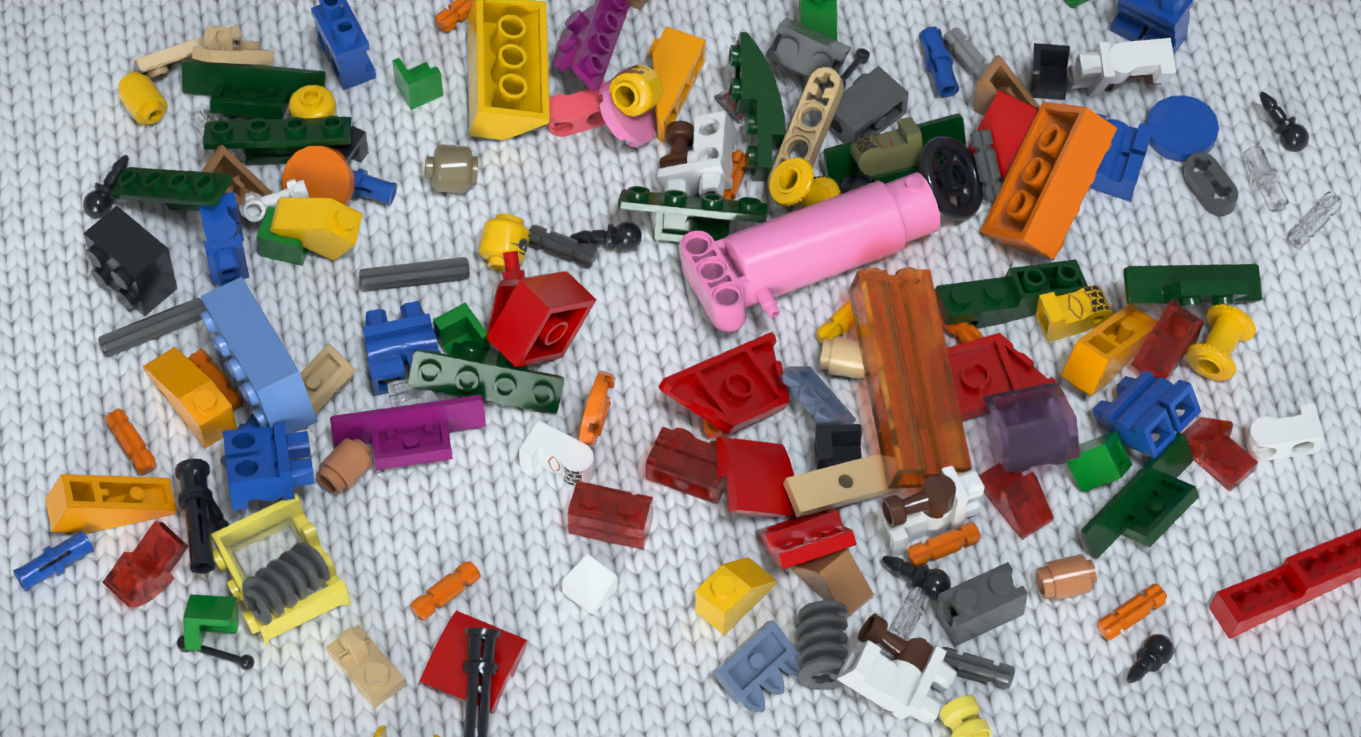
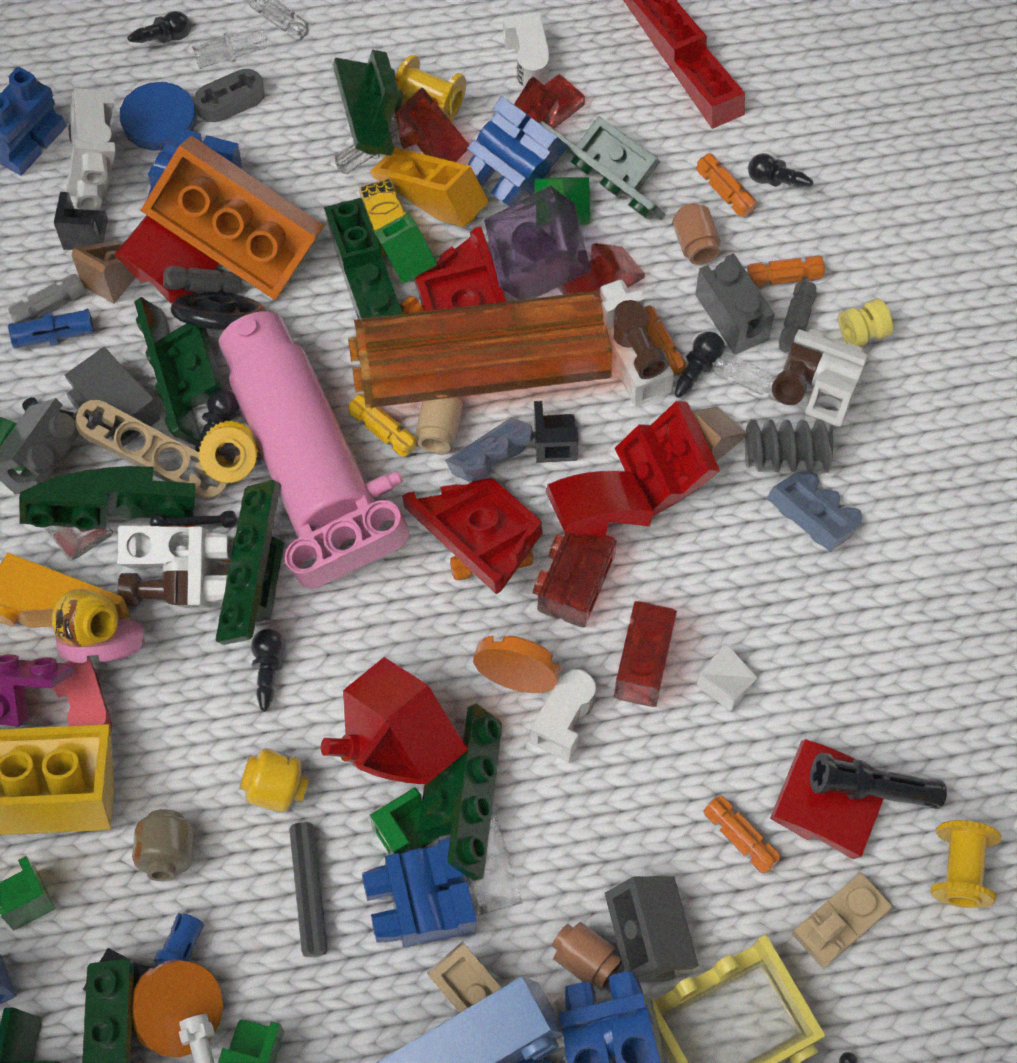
camera: 90 degrees left, 5 degrees up
dark grey piece [242,542,330,625] -> none
yellow slope [270,197,363,261] -> none
yellow head [289,85,338,118] -> none
magenta bracket [330,395,486,470] -> none
dark grey axle [528,225,597,268] -> none
yellow slope [695,557,777,636] -> none
tan tile [783,451,905,518] -> none
olive leg [850,117,923,176] -> none
none -> black hinge [150,510,238,528]
none -> green panel [374,213,436,283]
none -> dark grey brick [605,876,699,982]
none -> orange axle [746,255,825,286]

